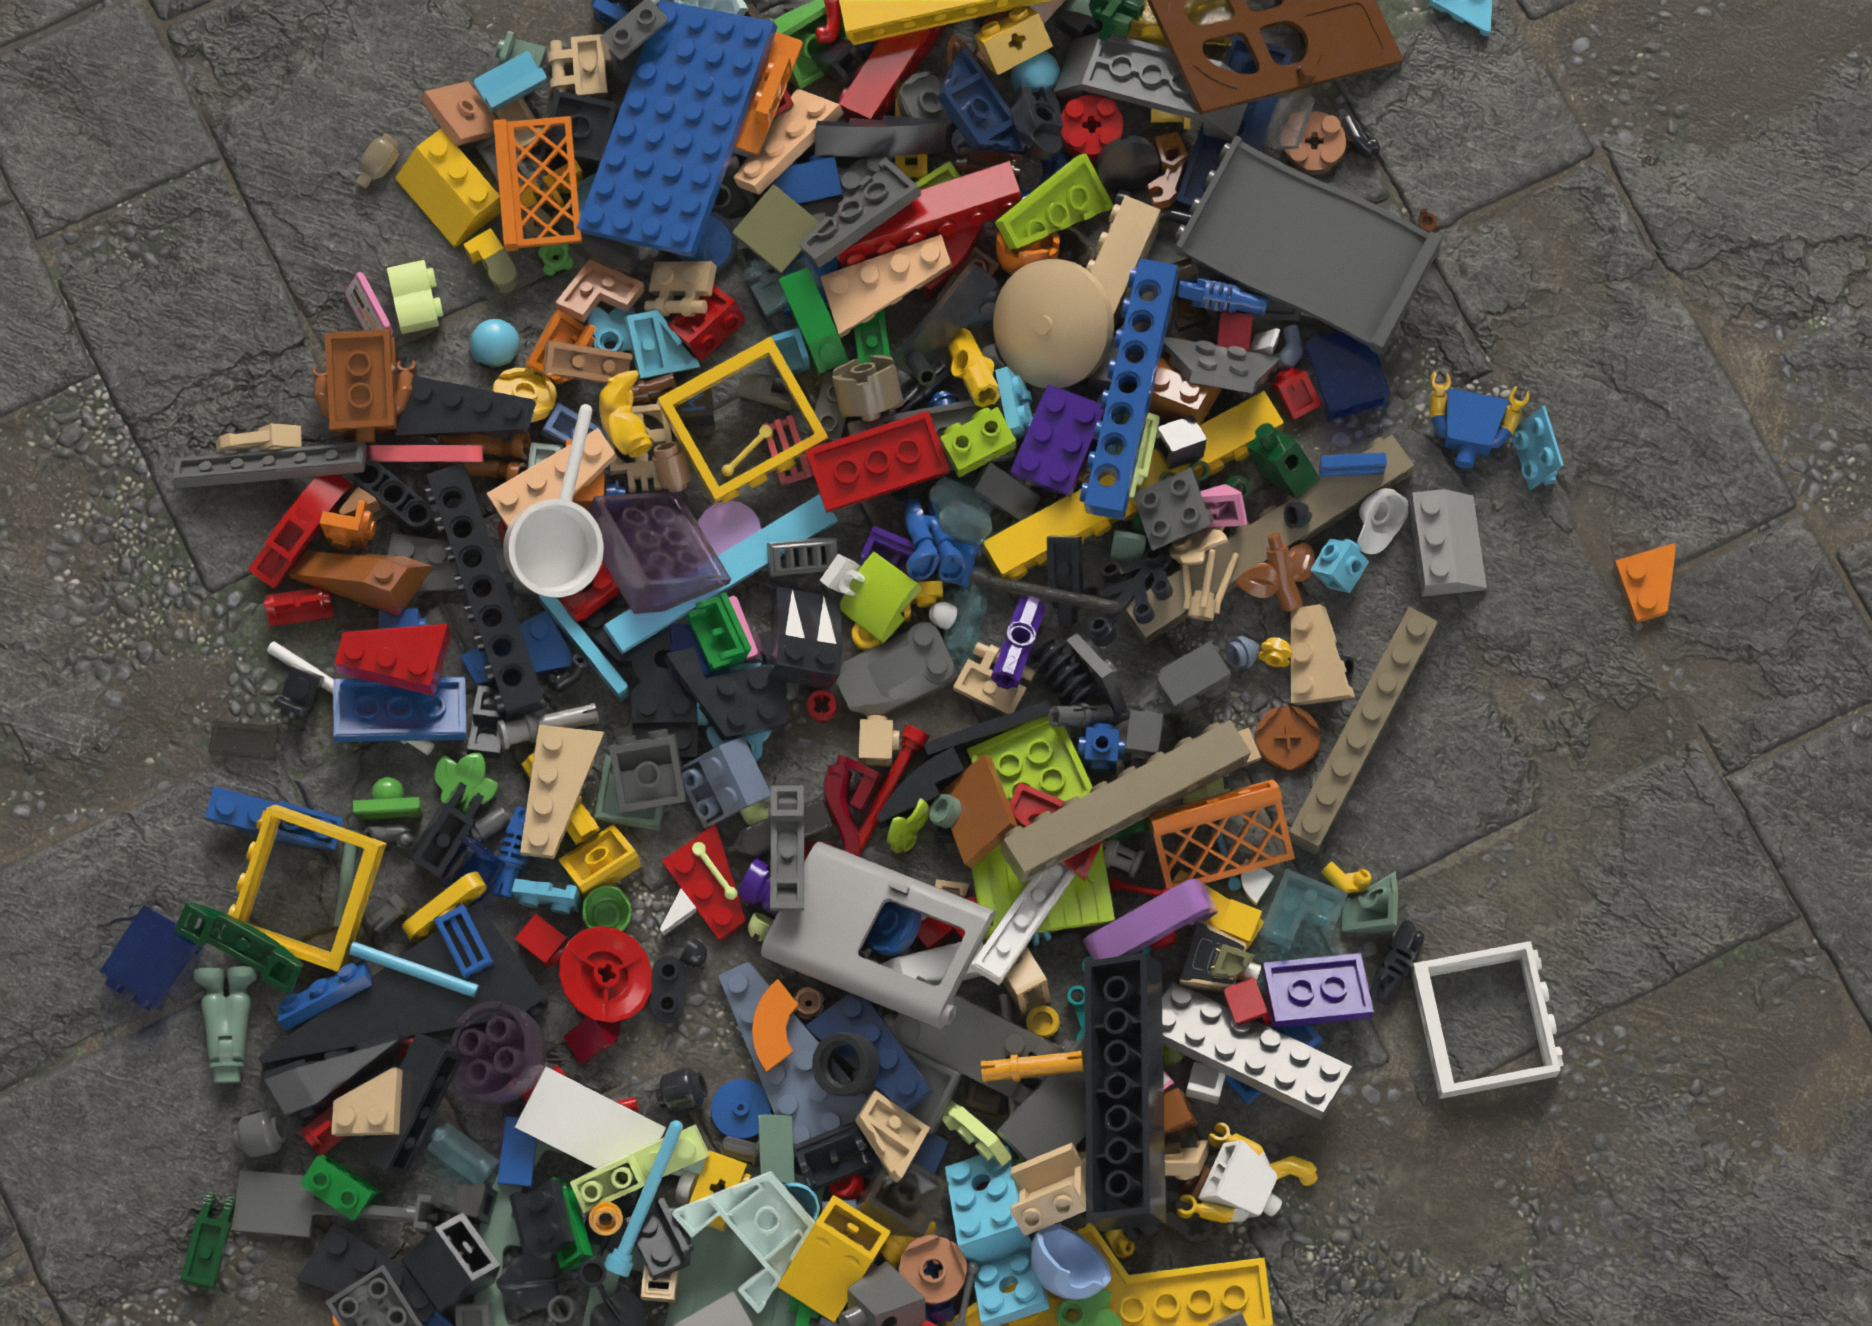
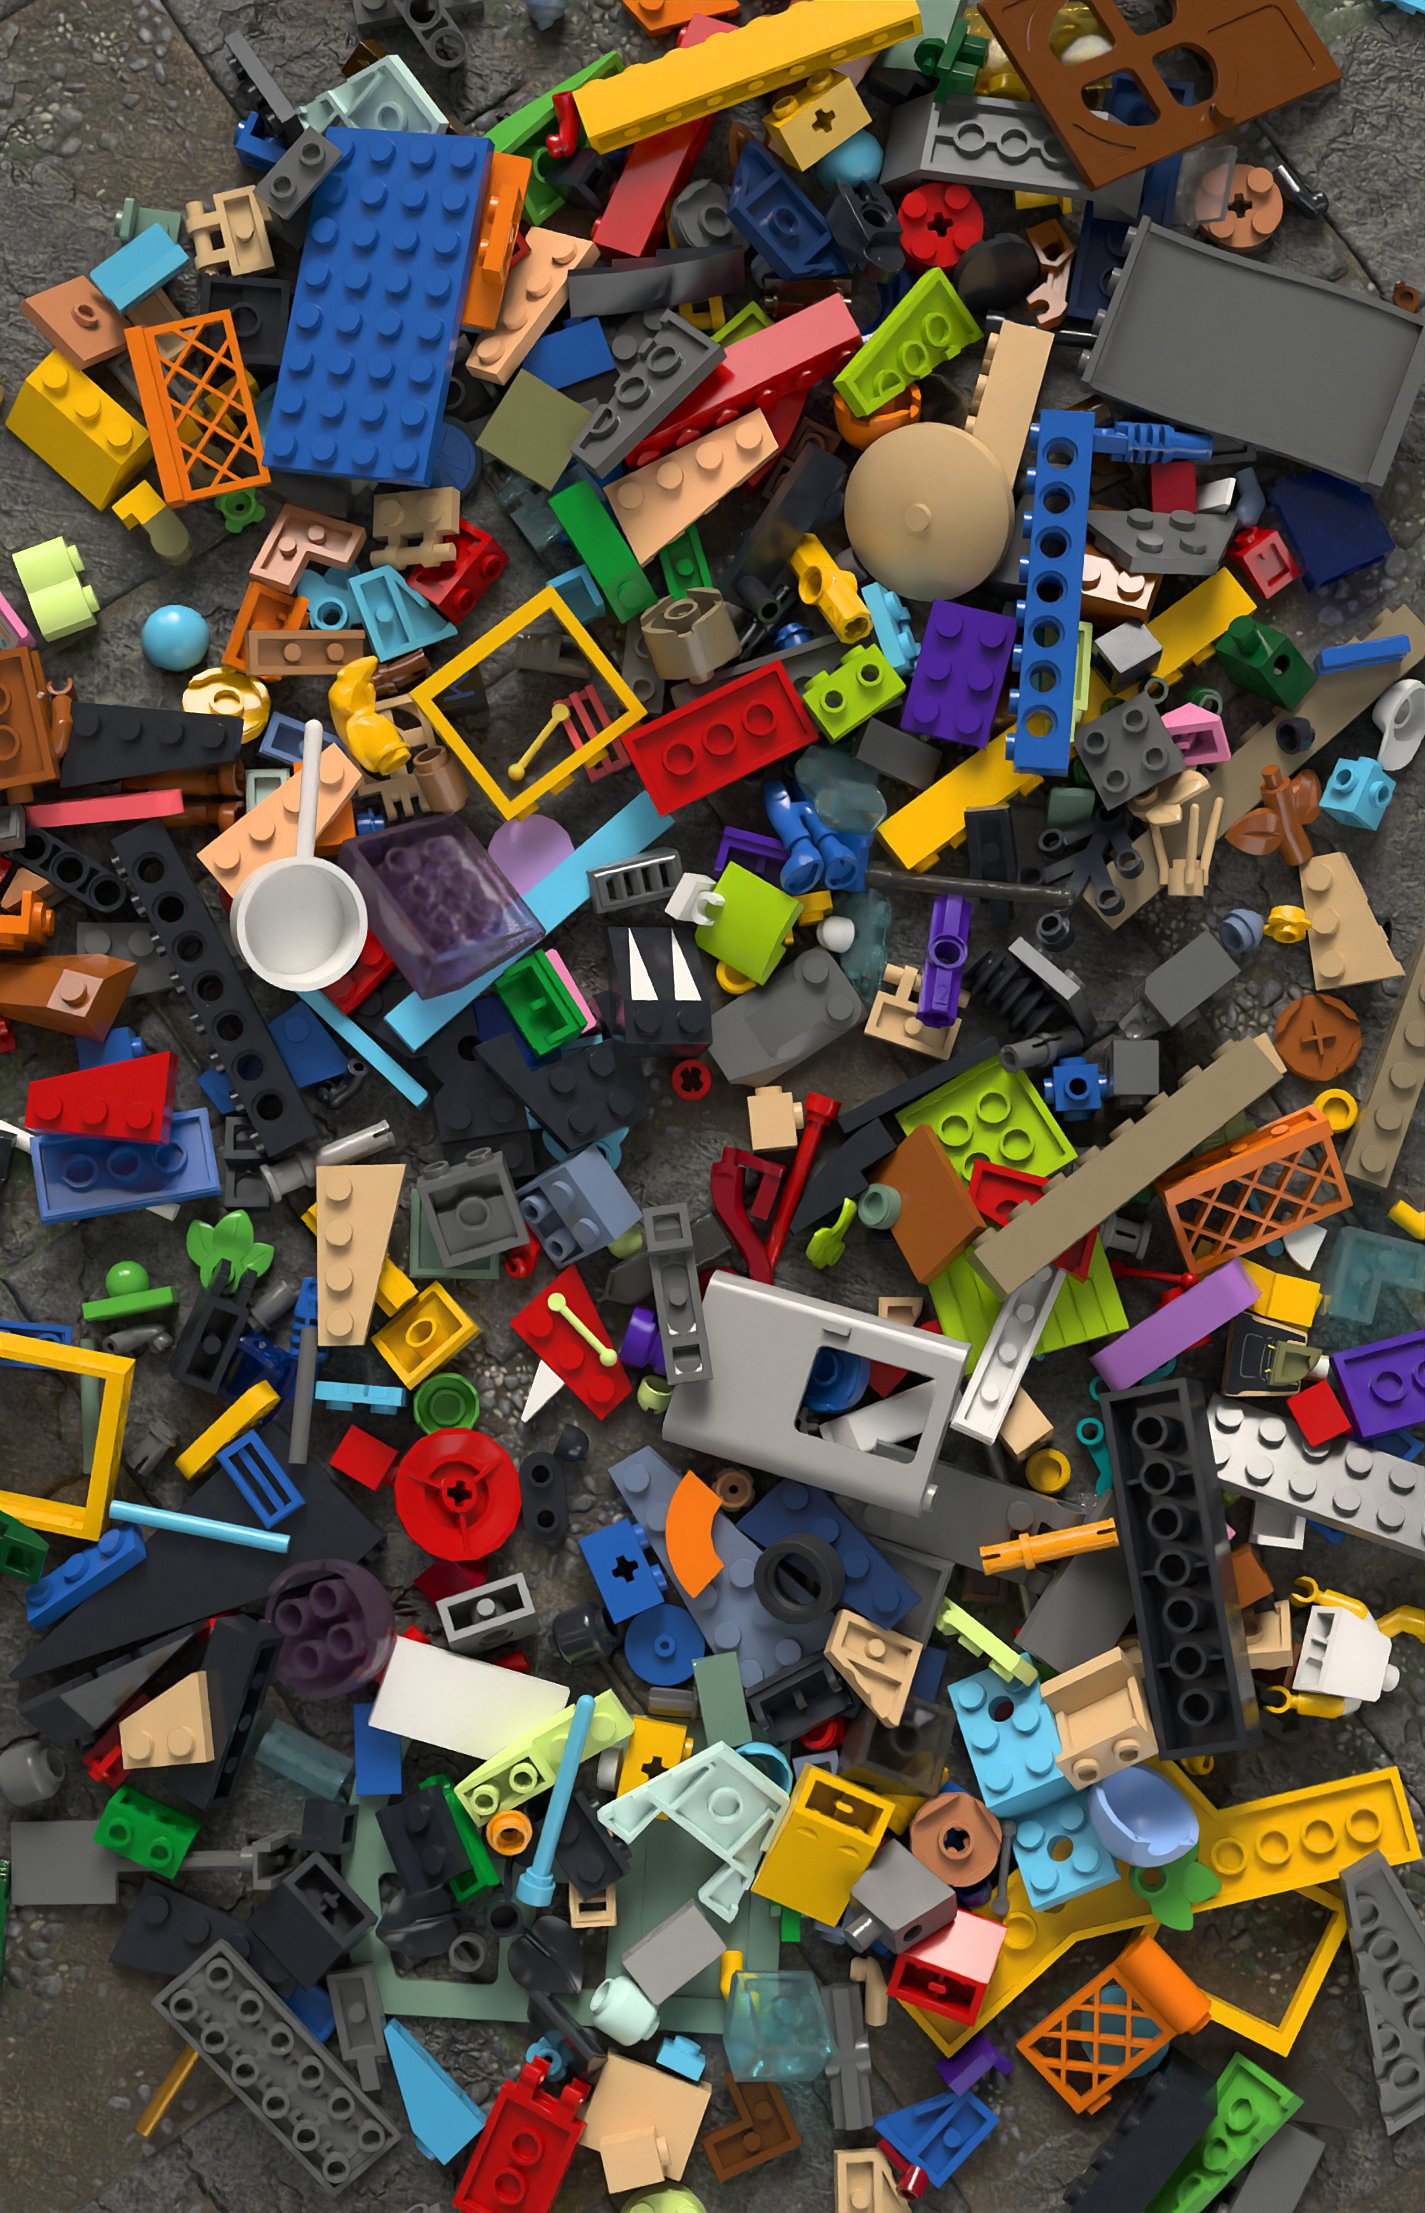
camera: 10 degrees left, 10 degrees up
none -> dark grey bar [288,1327,318,1464]
none -> dark grey brick [436,1572,542,1657]
none -> red arm [504,1220,541,1278]
none -> blue brick [578,1517,669,1624]
none -> yellow tile [1312,1089,1358,1134]

